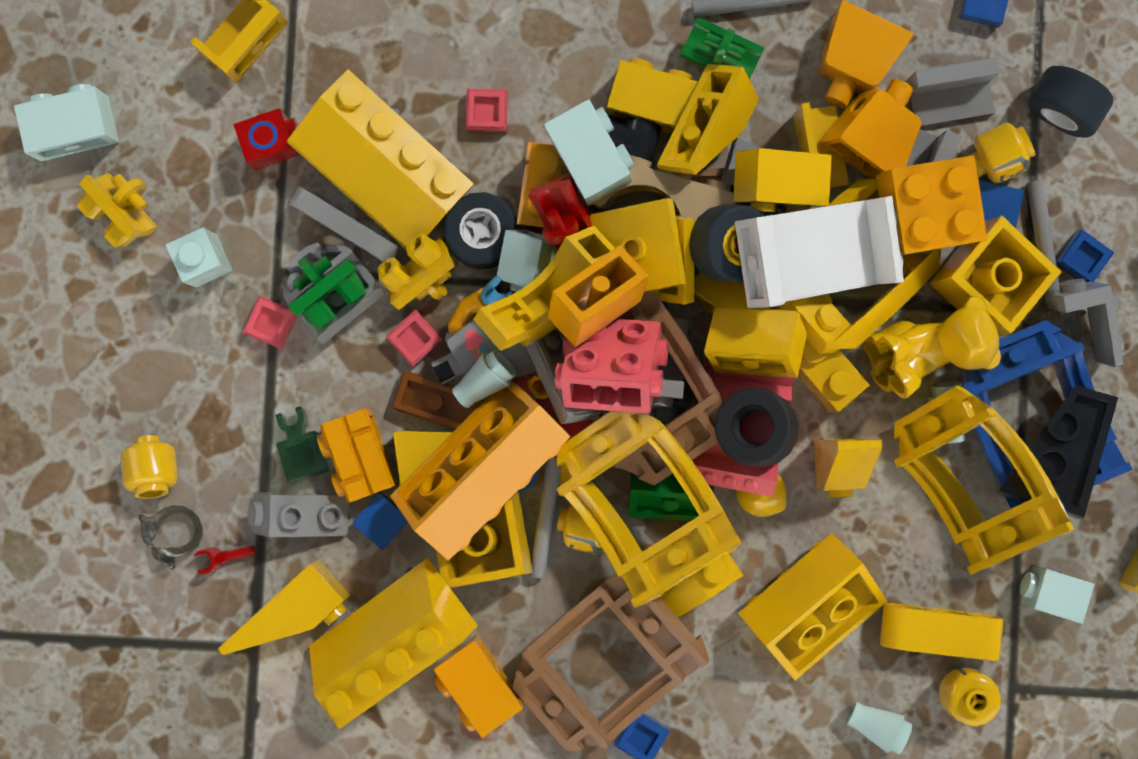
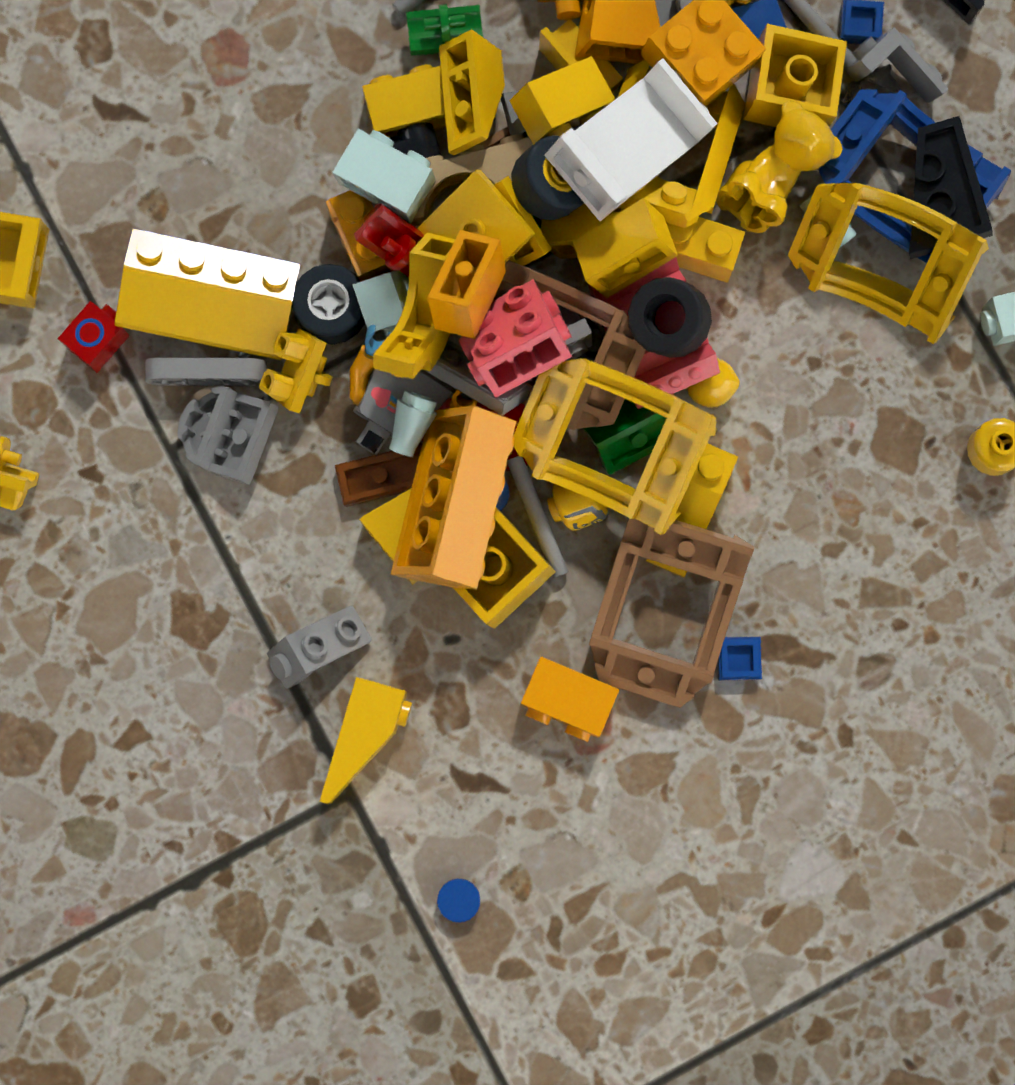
camera: 35 degrees left, 5 degrees down
yellow head [120,435,178,499] -> none
clear smoke piece [139,505,203,570] -> none
light aqua brick [166,227,233,288] -> none
red hand [194,545,256,574] -> none
coral tile [243,296,297,349] -> none
clear green plate [275,406,330,484] -> none
green hips [288,256,367,330] -> none
yellow slope [309,558,478,729] -> none
light orange brick [317,408,399,503] -> none
blue tile [352,492,408,550] -> none
coral tile [385,309,444,367] -> none
coral tile [466,89,508,133] -> none
yellow slope [738,533,887,681] -> none
yellow slope [814,438,882,498] -> none
light aqua cone [846,702,912,754] -> none
yellow beam [879,603,1004,661] -> none

